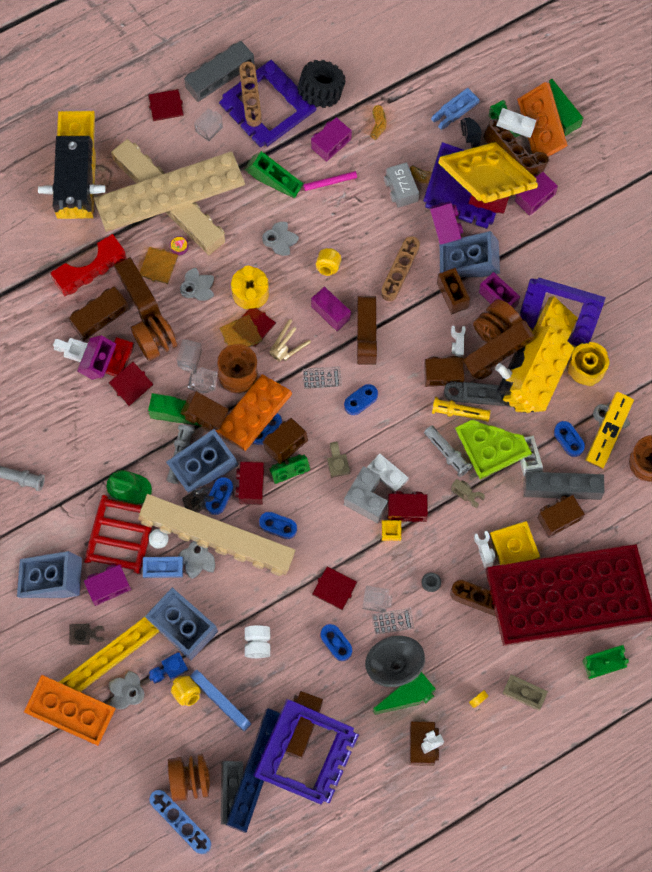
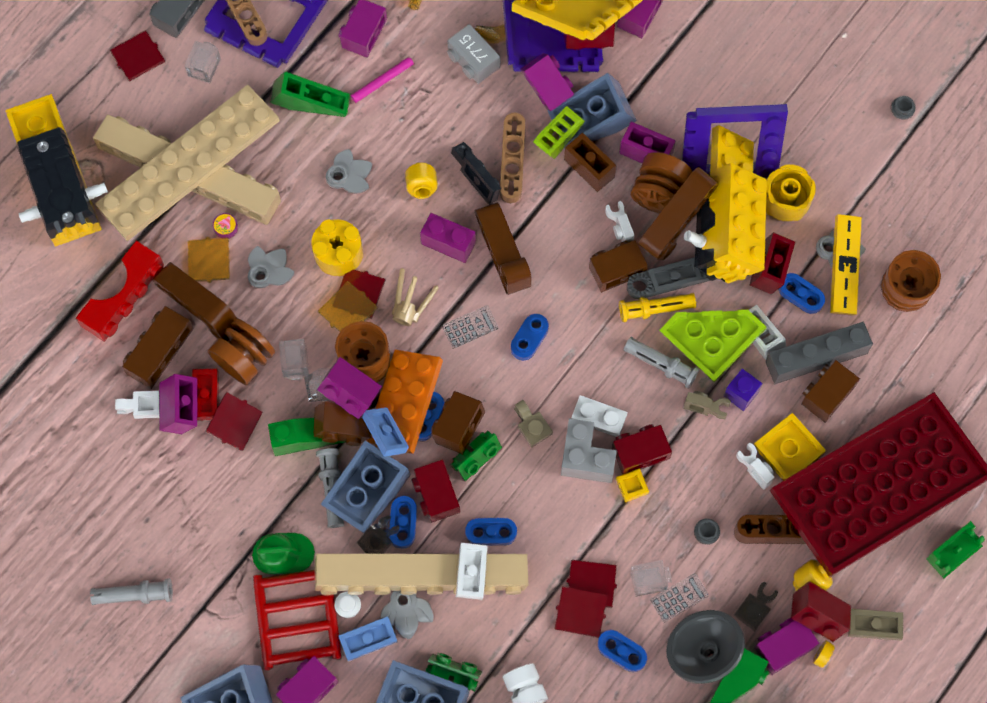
camera: 20 degrees left, 0 degrees up
none -> magenta brick [316,357,382,419]
none -> medium blue plate [362,407,409,457]
none -> green hinge [425,653,483,692]
none -> black hinge [451,142,502,205]
none -> white plate [456,543,487,600]
none -> lime slope [533,106,585,159]
none -> dark red piece [555,586,607,638]
none -> dark purple brick [724,368,763,411]
none -> clear smoke plate [733,582,778,632]
none -> dark red brick [749,232,795,295]
none -> magenta brick [754,618,820,675]
none -> dark red brick [791,581,851,642]
none -> yellow head [793,559,832,591]

